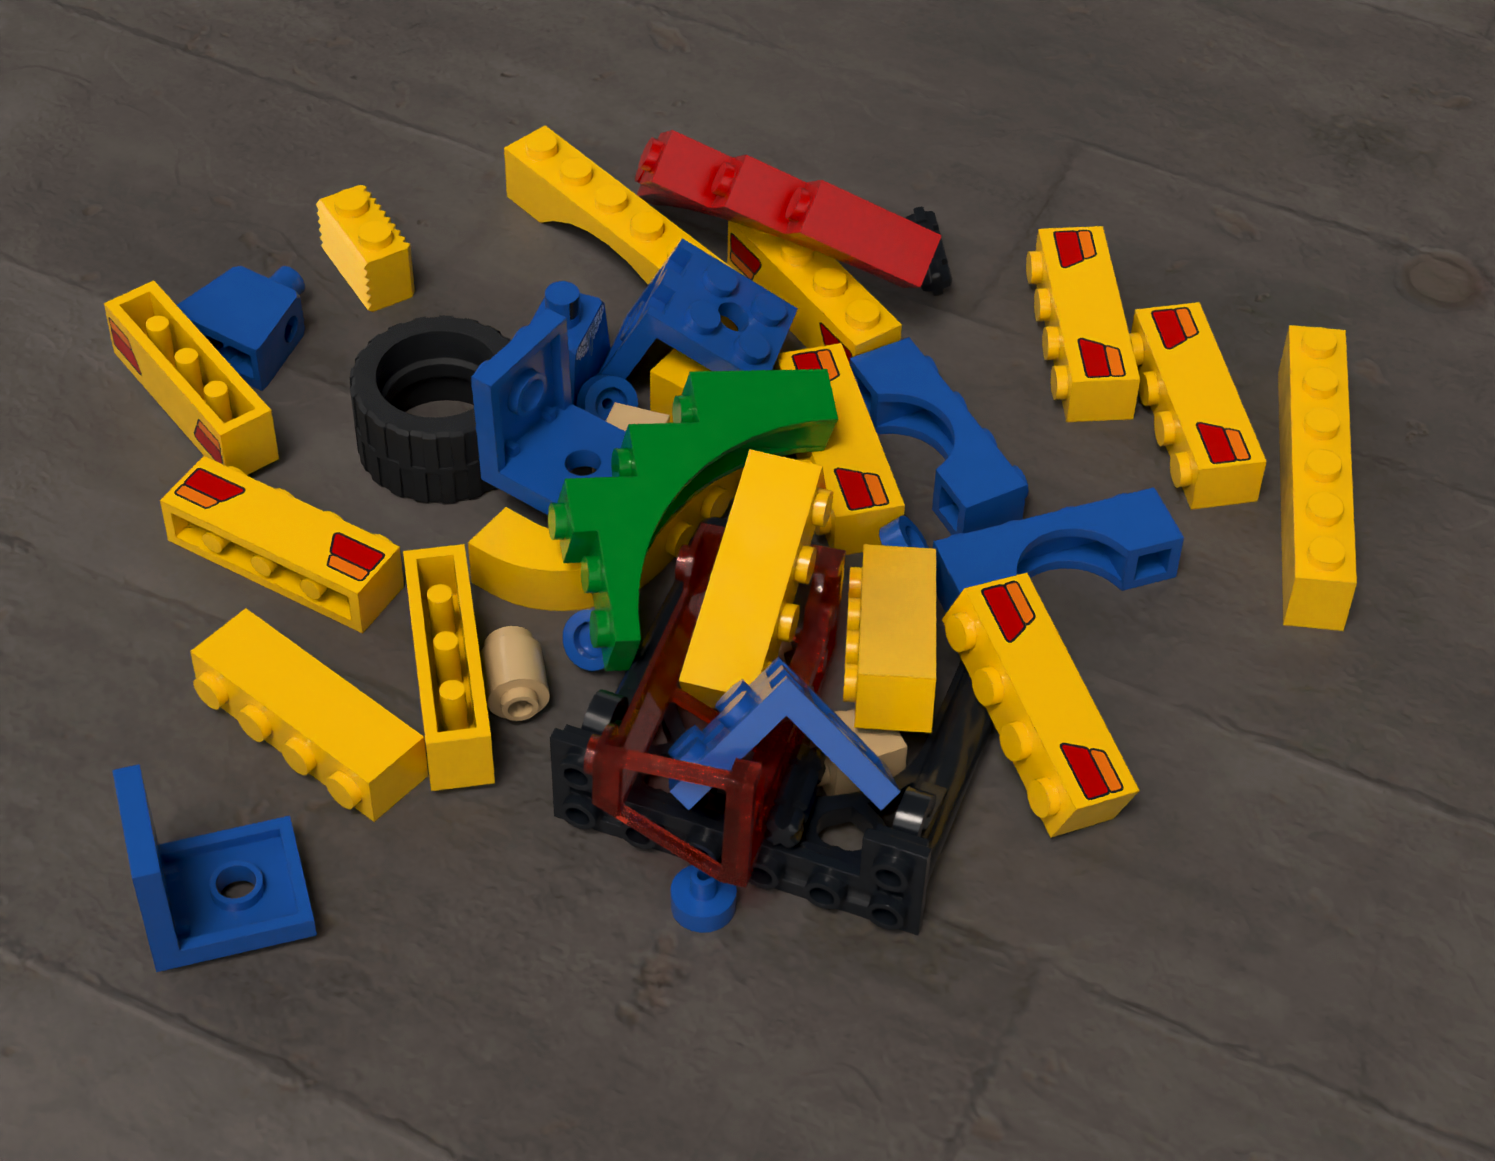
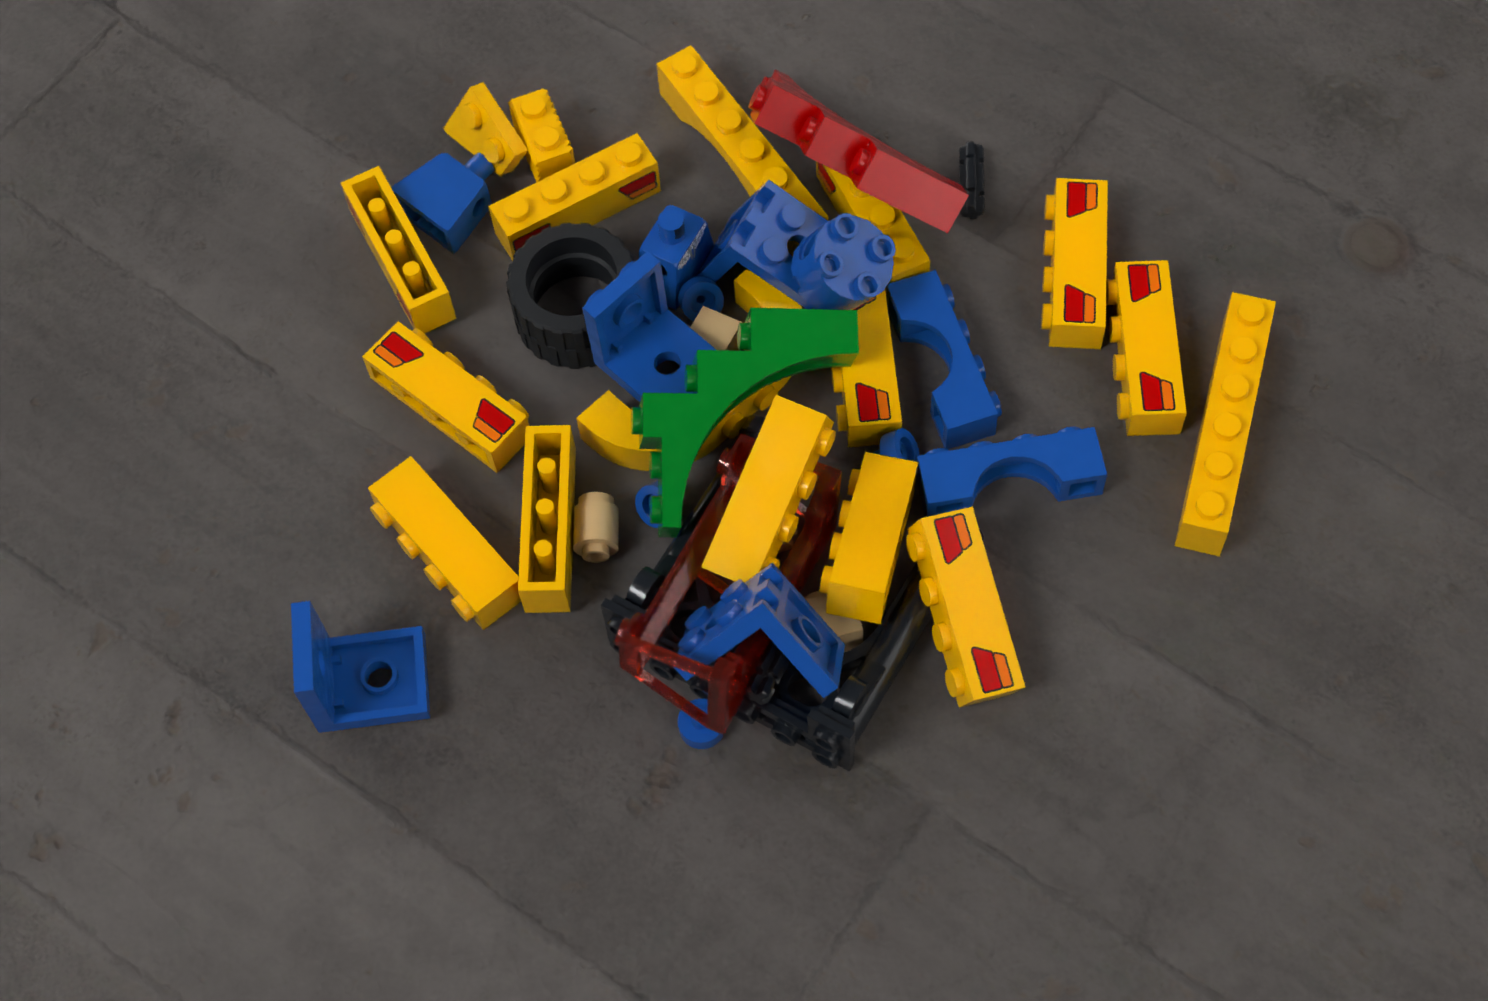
camera: 15 degrees right, 15 degrees up
none -> yellow wing [443,82,528,176]
none -> yellow brick [488,133,661,261]
none -> blue brick [791,213,896,310]

